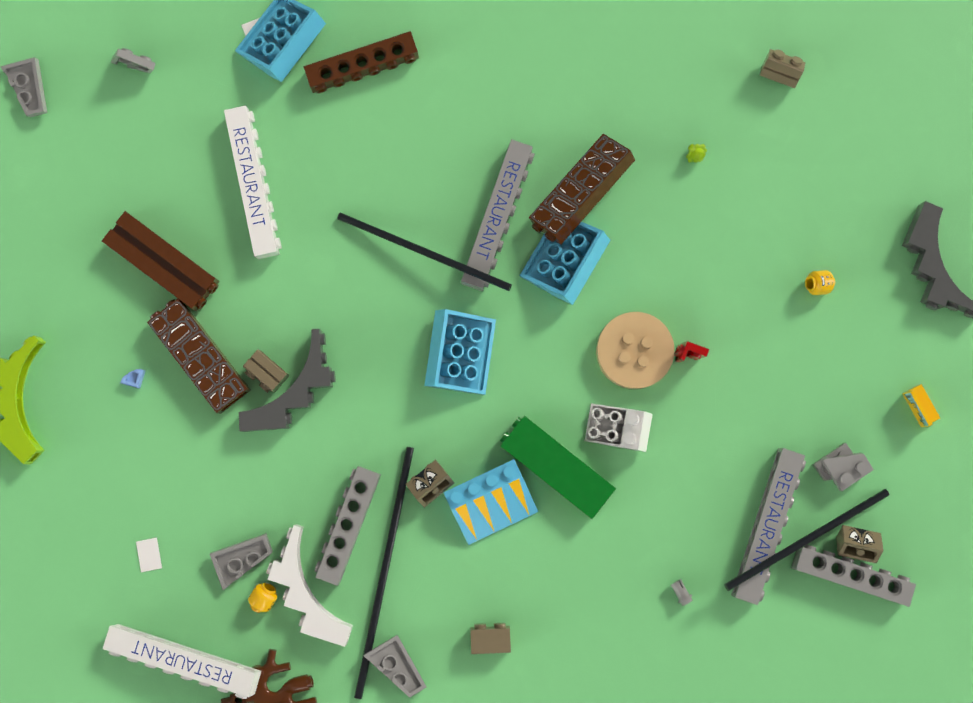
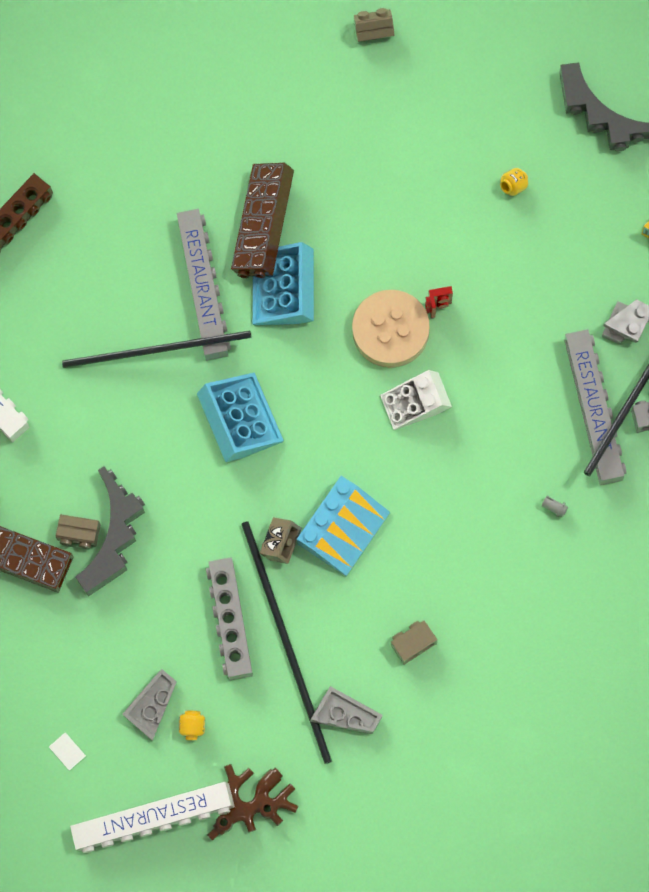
camera: 25 degrees left, 10 degrees down
white arch [266,524,353,647] -> none
green brick [500,415,616,519] -> none
lime plant [686,144,707,163] -> none

